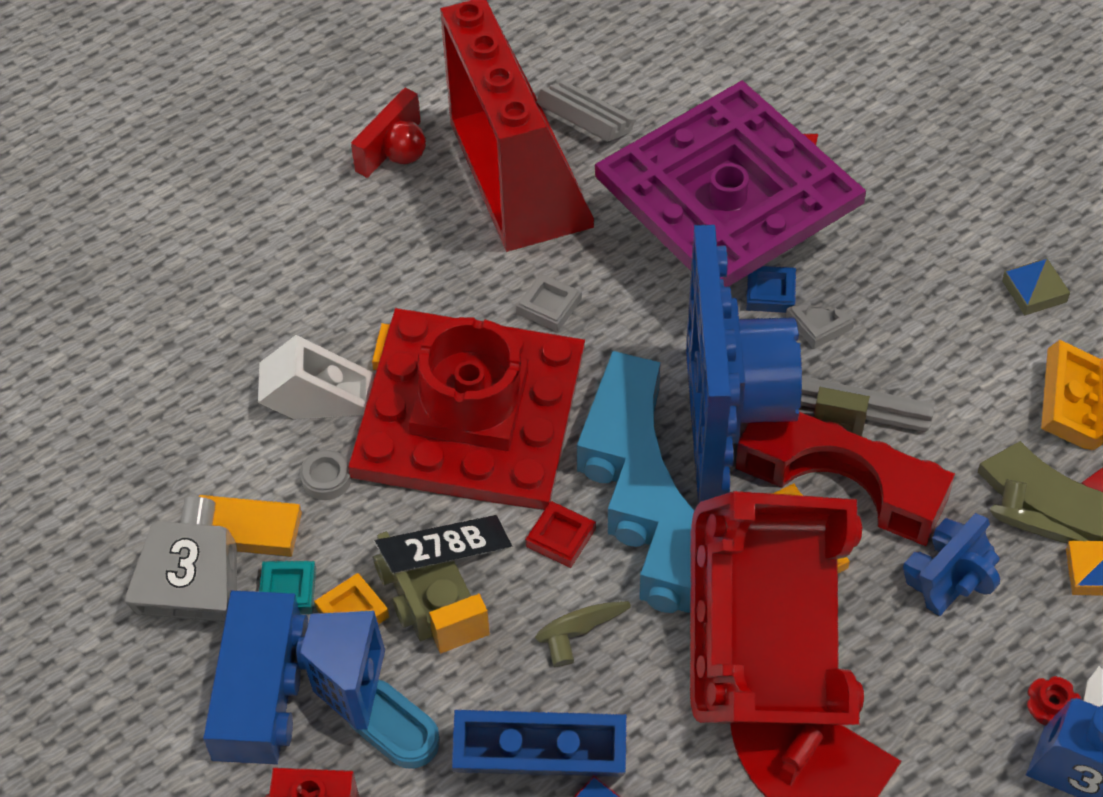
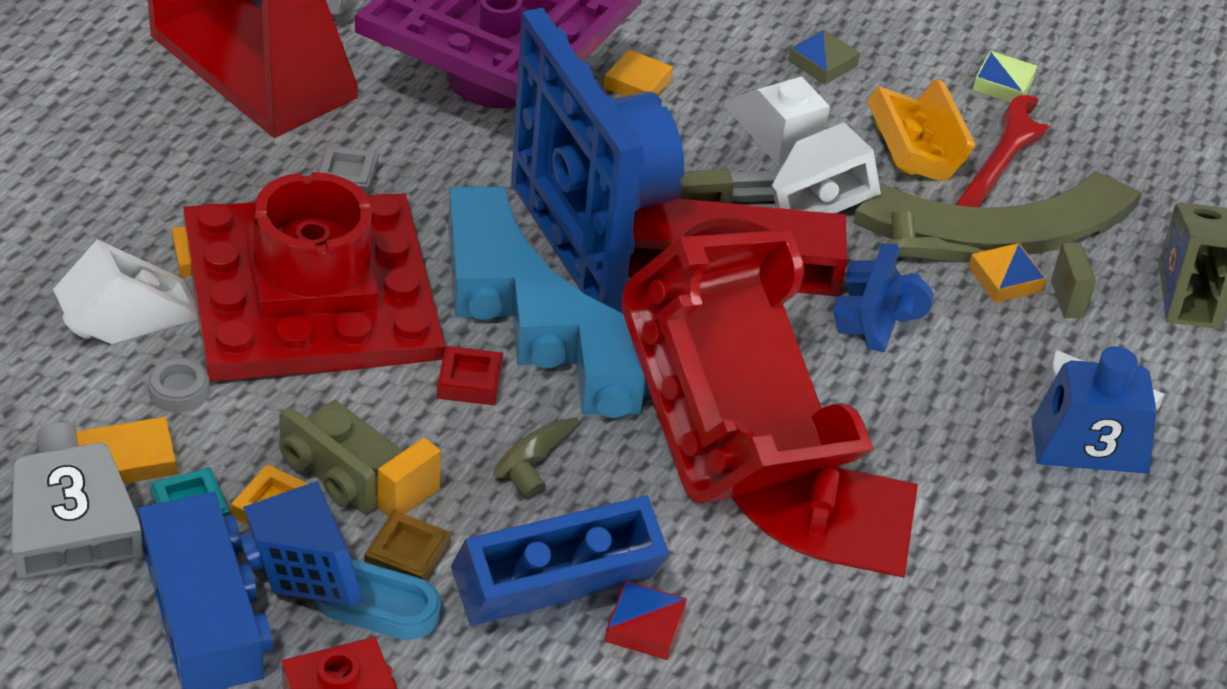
camera: 30 degrees left, 10 degrees down
red tile [351,88,426,178] -> none
black sticker [374,515,513,574] -> none
red plate [1027,676,1082,726] -> none
none -> pearl gold tile [364,510,451,581]
none -> light orange tile [604,49,673,96]
none -> white slope [724,76,830,166]
none -> white slope [772,122,881,213]

